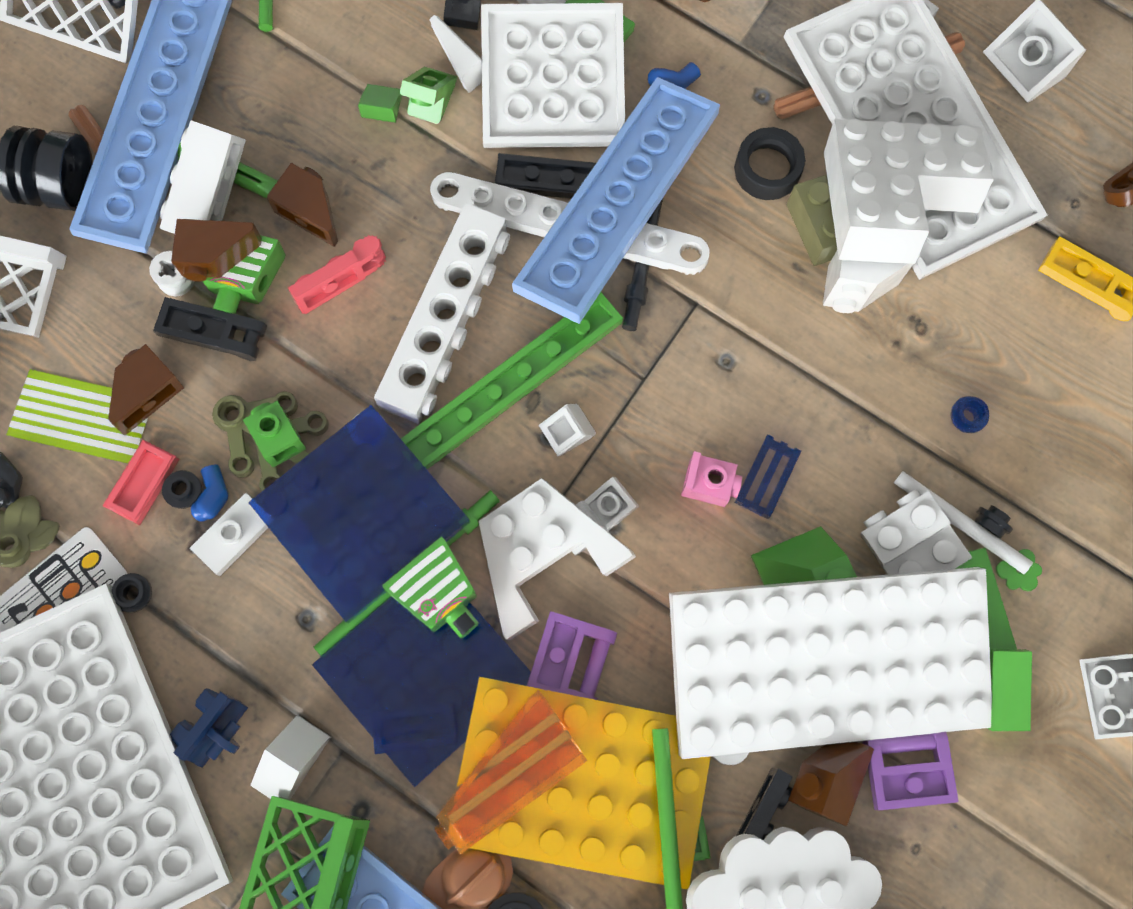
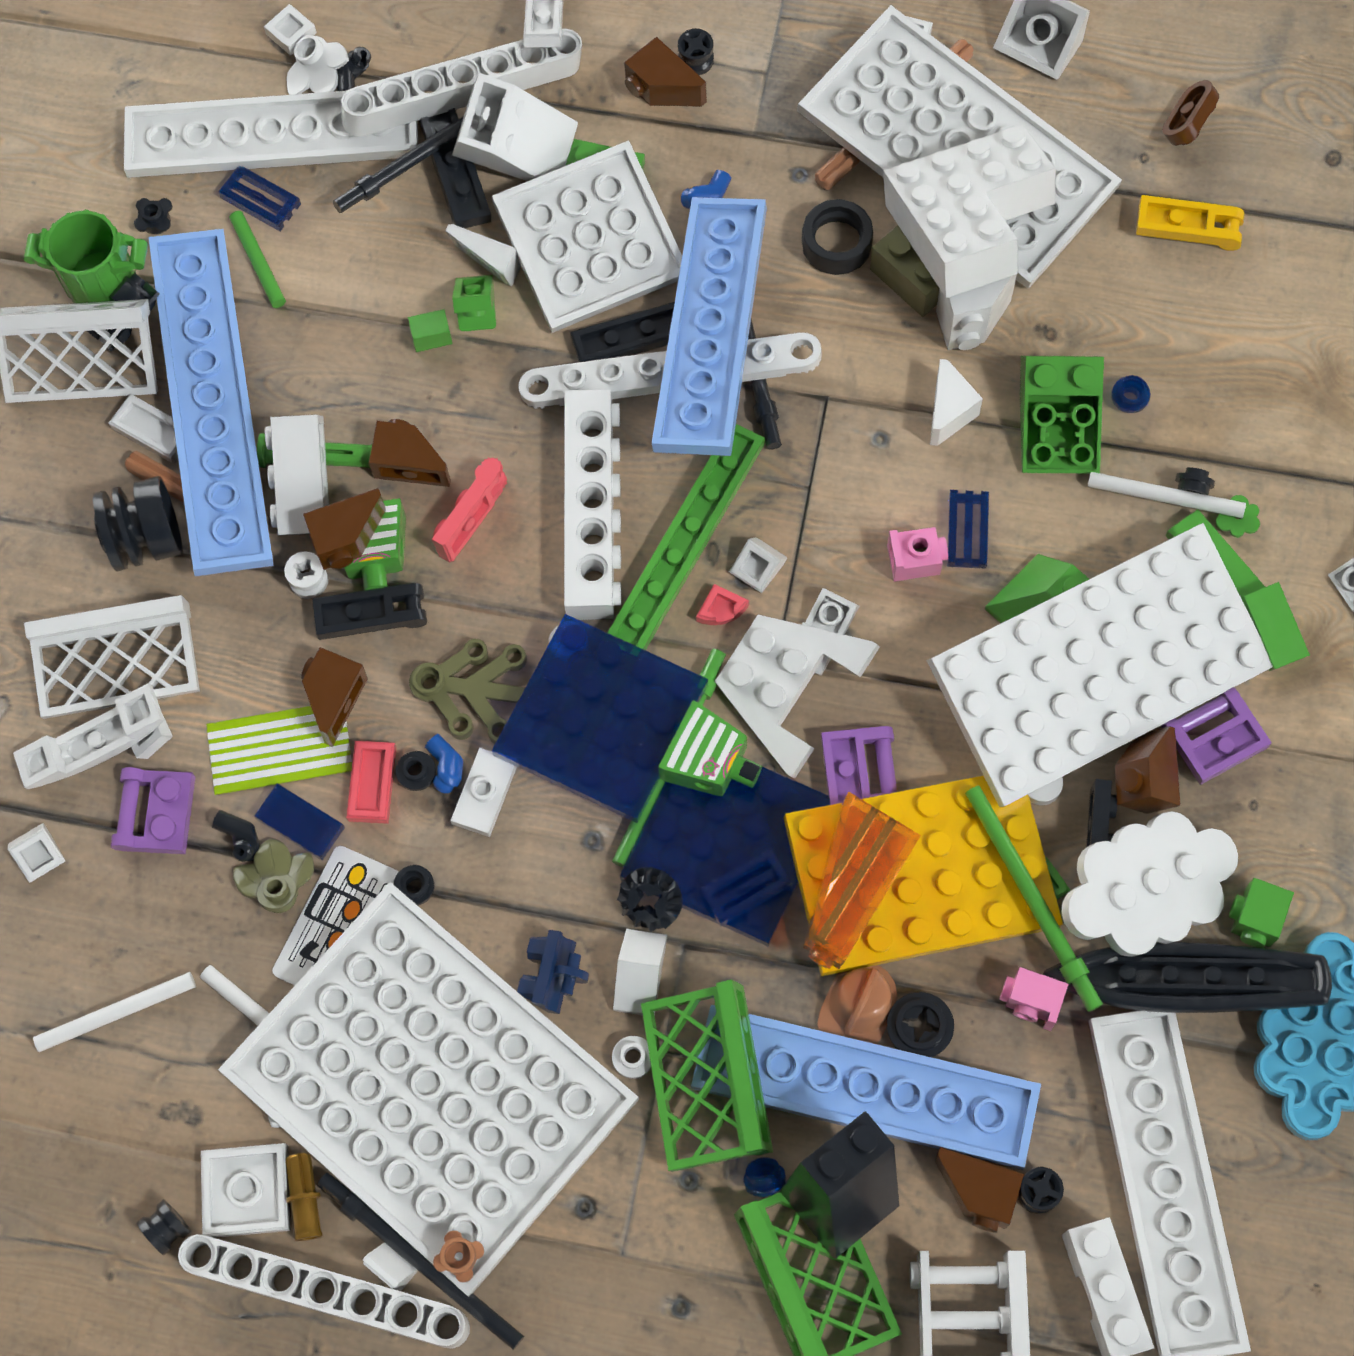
camera: 15 degrees left, 5 degrees down
bright green brick [243,401,307,467] -> none
white plate [860,489,972,575] -> none
none -> white tile [108,394,178,464]
none -> clear blue tile [254,783,345,860]
none -> white plate [612,1036,651,1079]
none -> black gear [617,867,683,932]
none -> coral tile [696,584,749,625]
none -> white slope [930,359,983,446]
none -> bright green slope [1020,355,1104,474]

